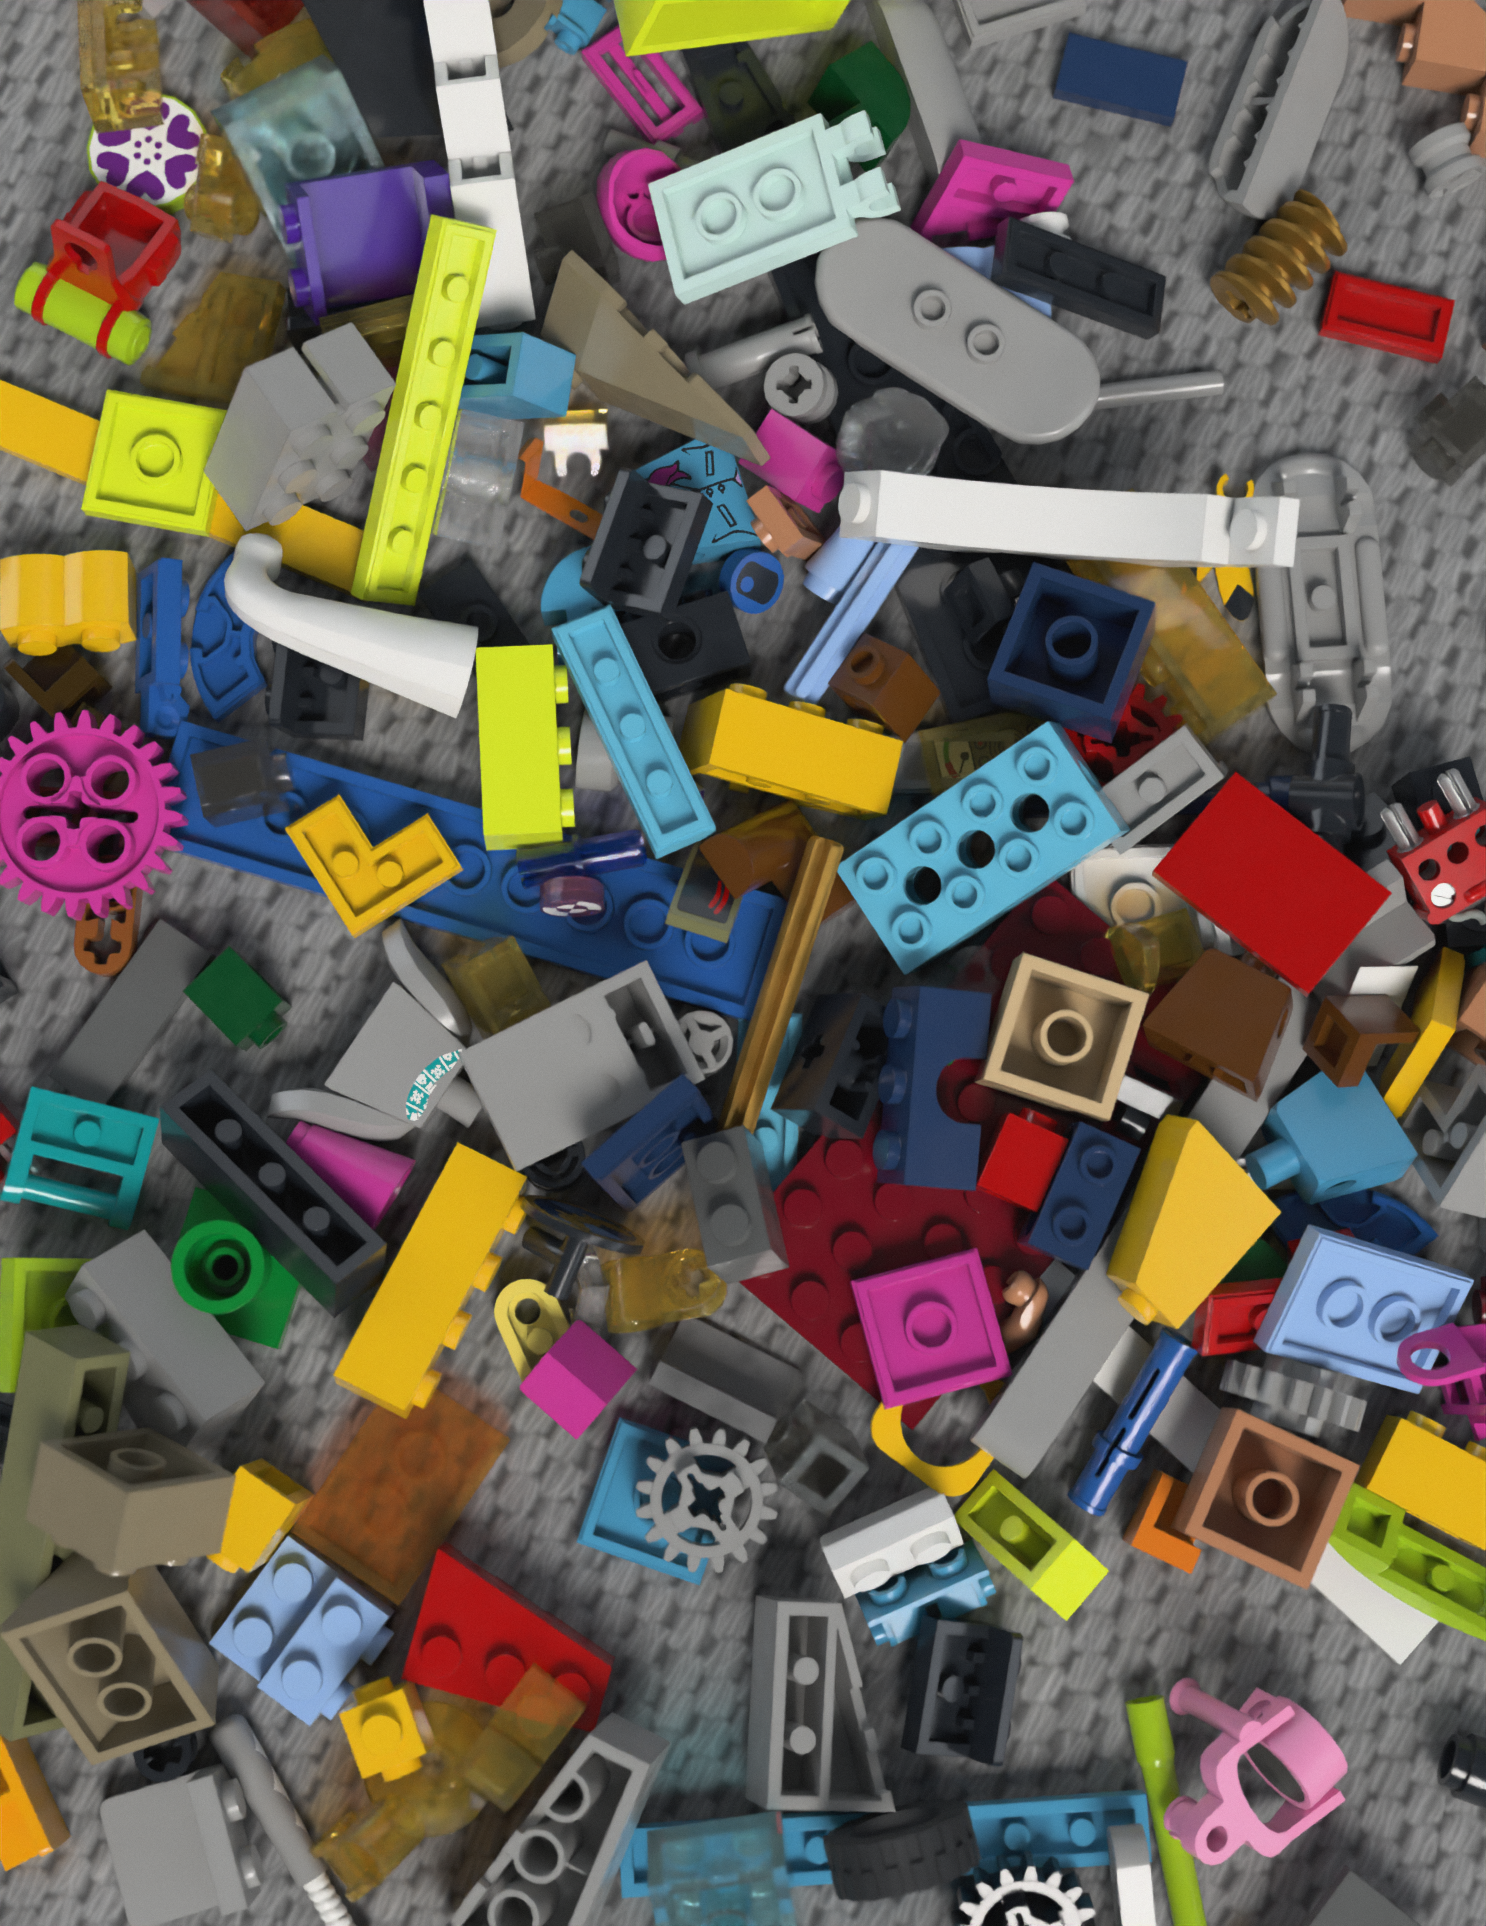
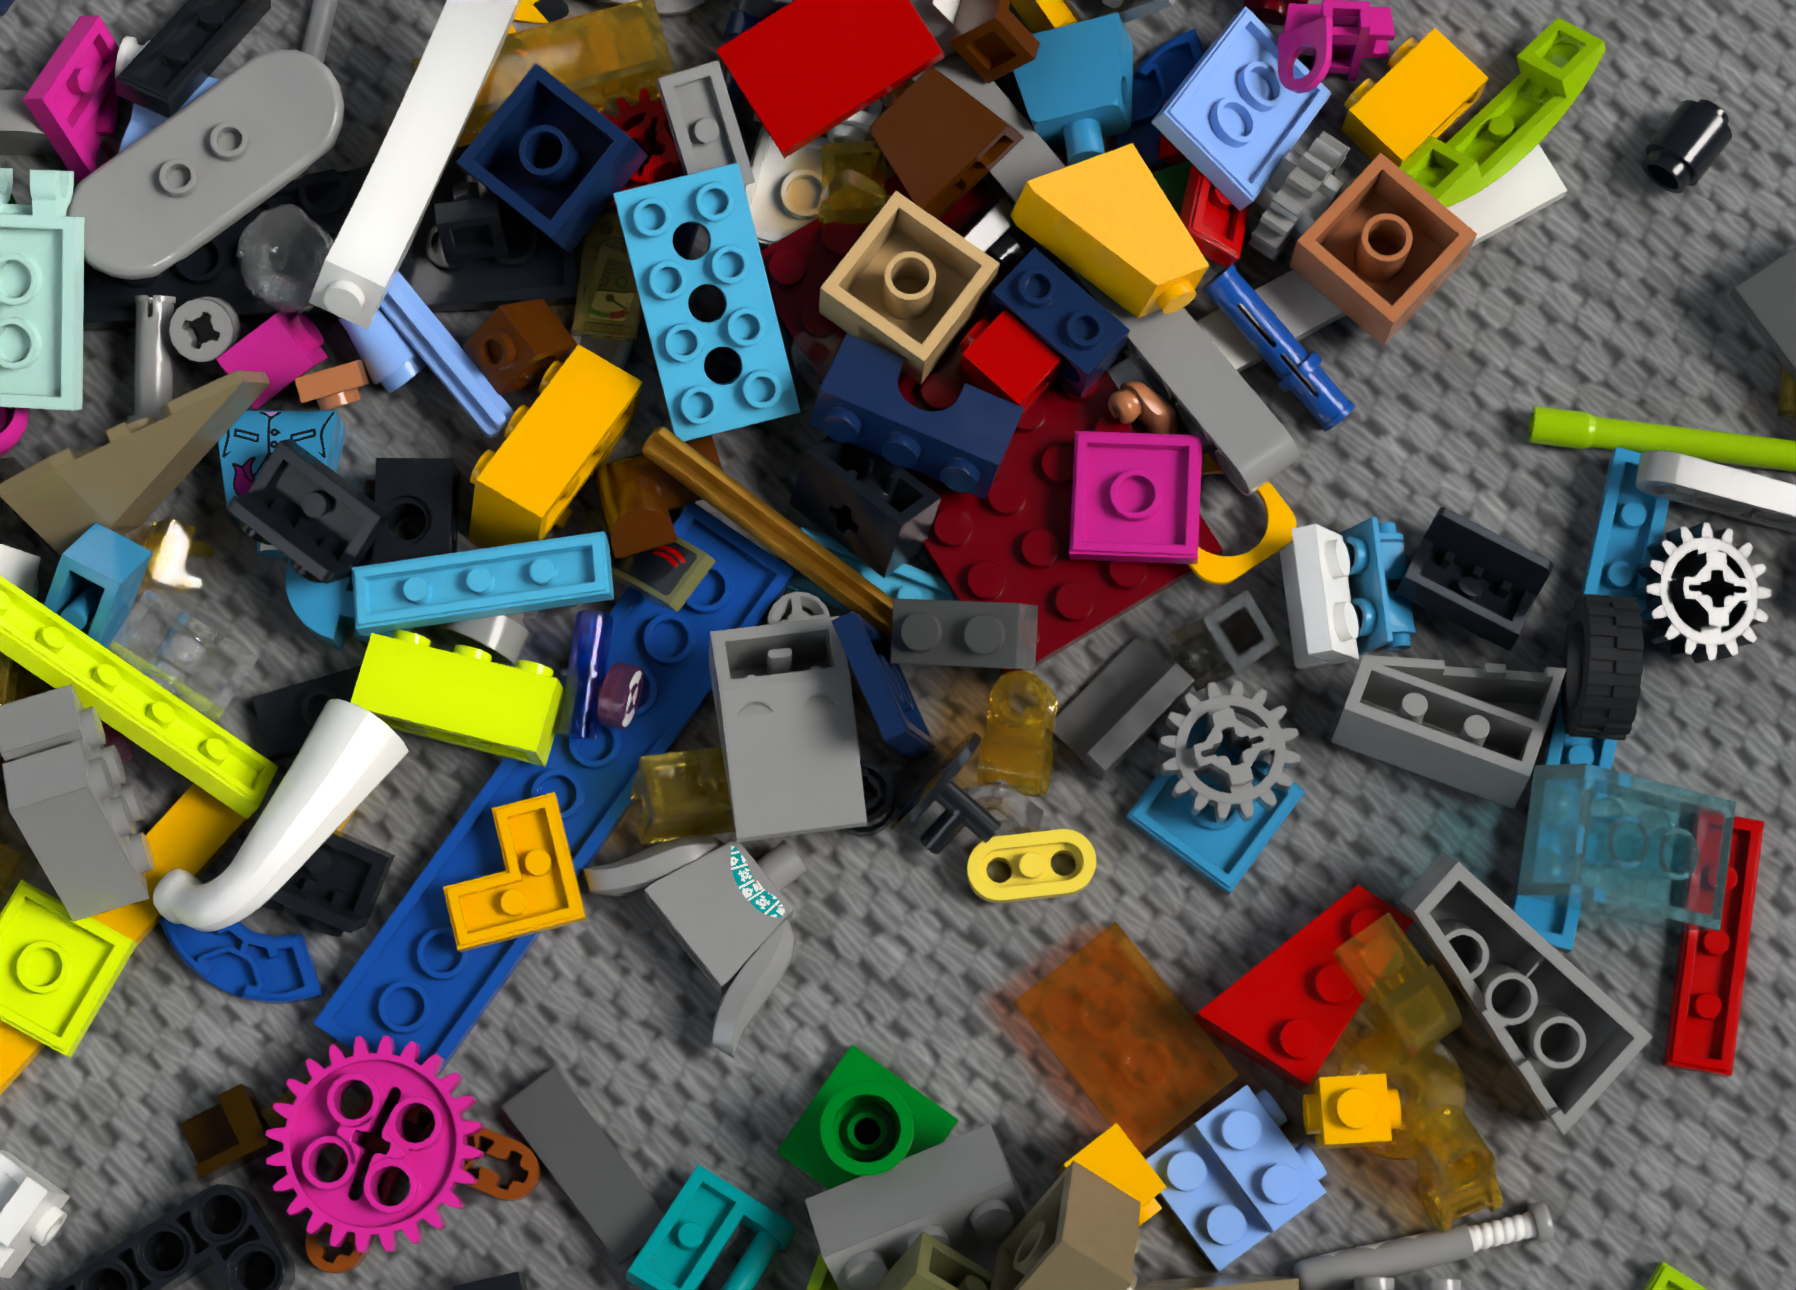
camera: 70 degrees left, 5 degrees down
yellow brick [0,550,137,656] -> none
blue hinge [135,557,190,740] -> none
black brick [160,1069,387,1318] -> none
dark green brick [182,946,292,1051] -> none
clear smoke brick [190,737,296,828] -> none
dark pink piece [286,1120,416,1231] -> none
yellow brick [333,1142,527,1419] -> none
orange piece [513,437,603,540] -> none
dark pink panel [520,1320,637,1440] -> none
blue tile [719,548,784,614] -> none
neon yellow slope [954,1469,1109,1621] -> none
orange panel [1122,1469,1202,1574] -> none
bright pink piece [1164,1677,1348,1865] -> none

